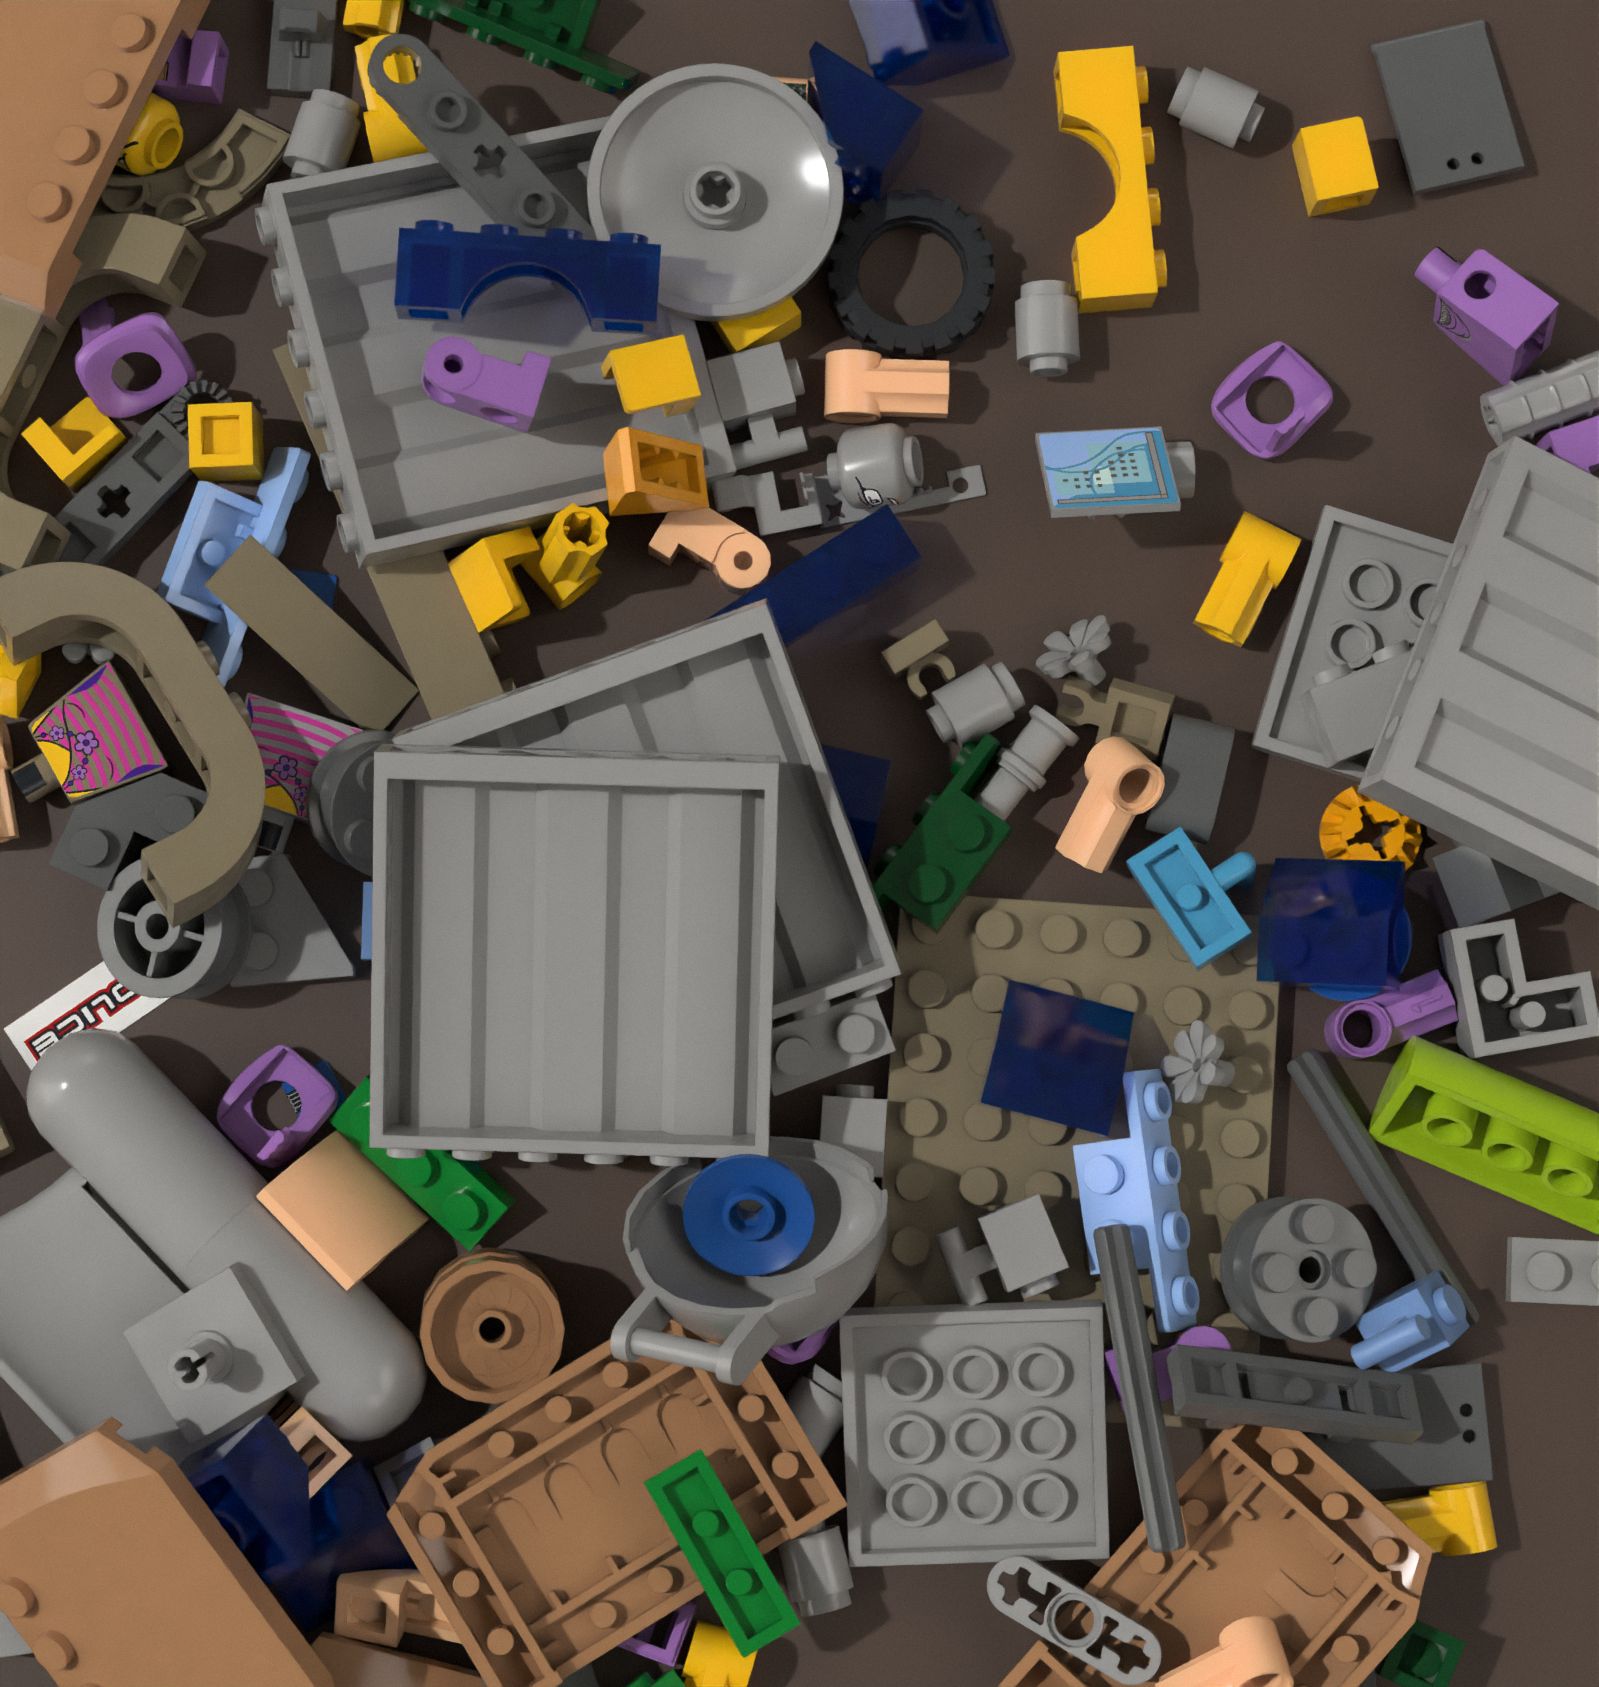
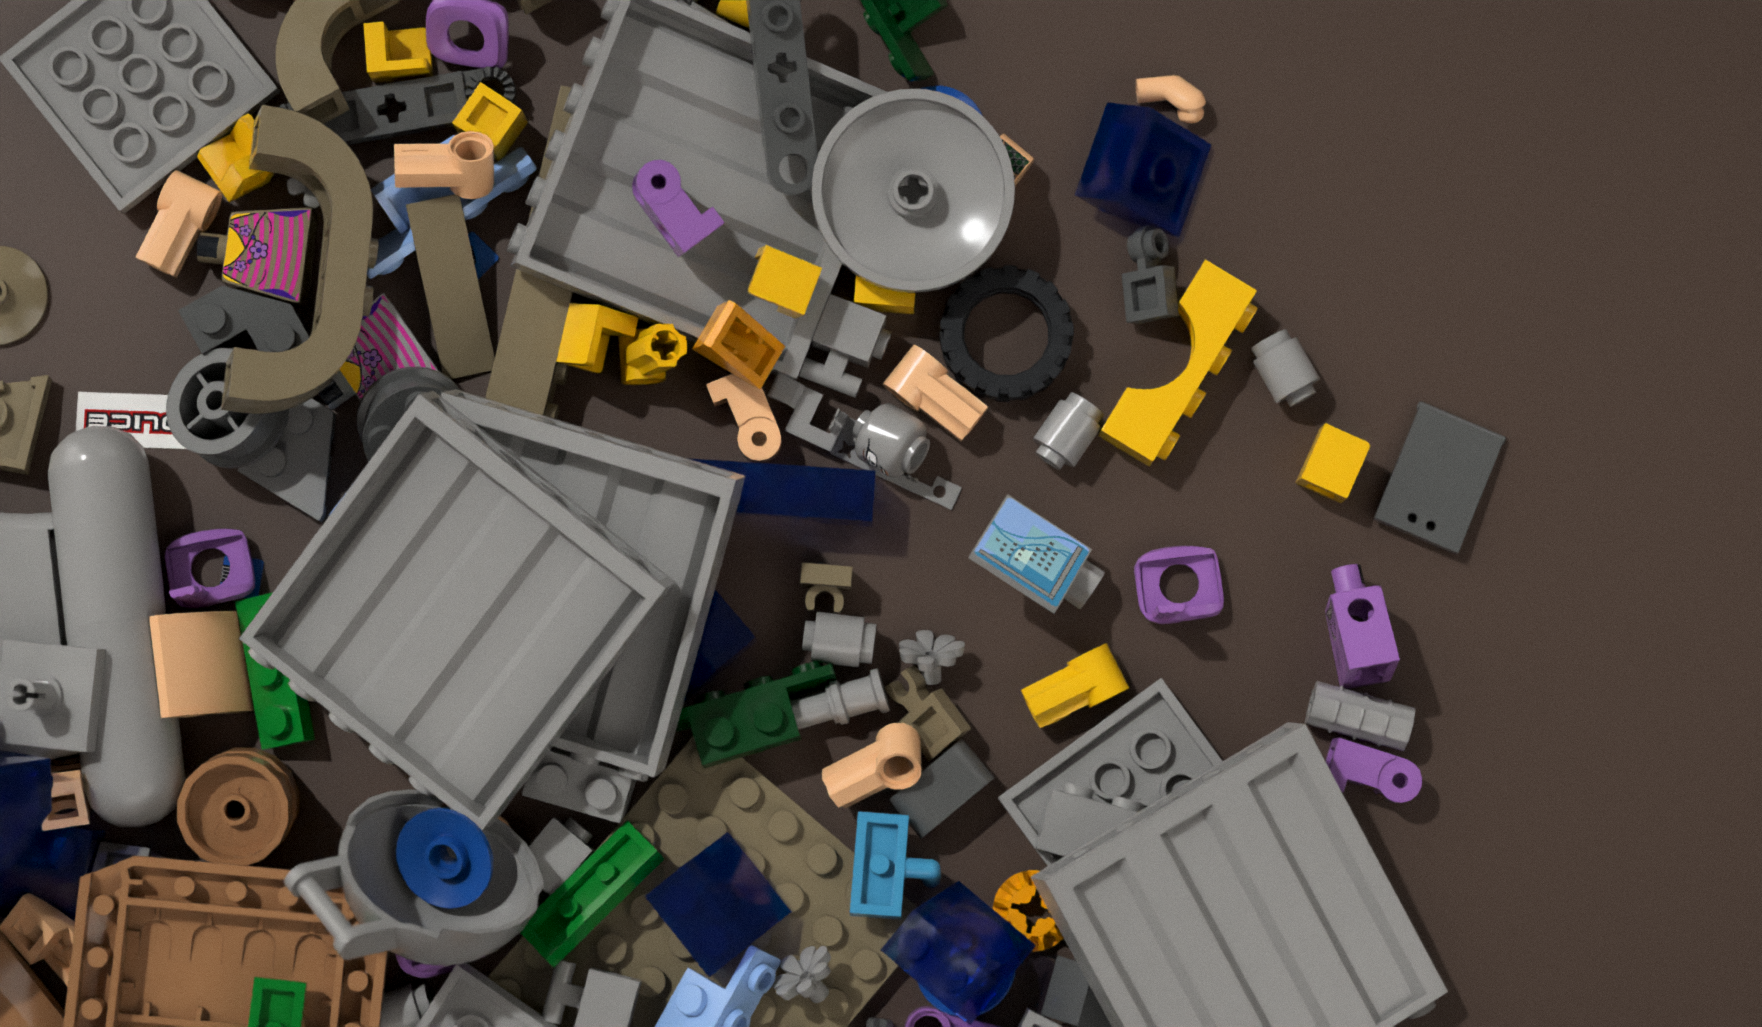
camera: 40 degrees right, 0 degrees up
clear blue arch [394,220,661,336] -> none
clear blue slope [808,41,924,203] -> none
none -> light nougat piece [394,131,494,199]
none -> green plate [520,820,665,967]
none -> dark grey plate [1122,225,1179,324]

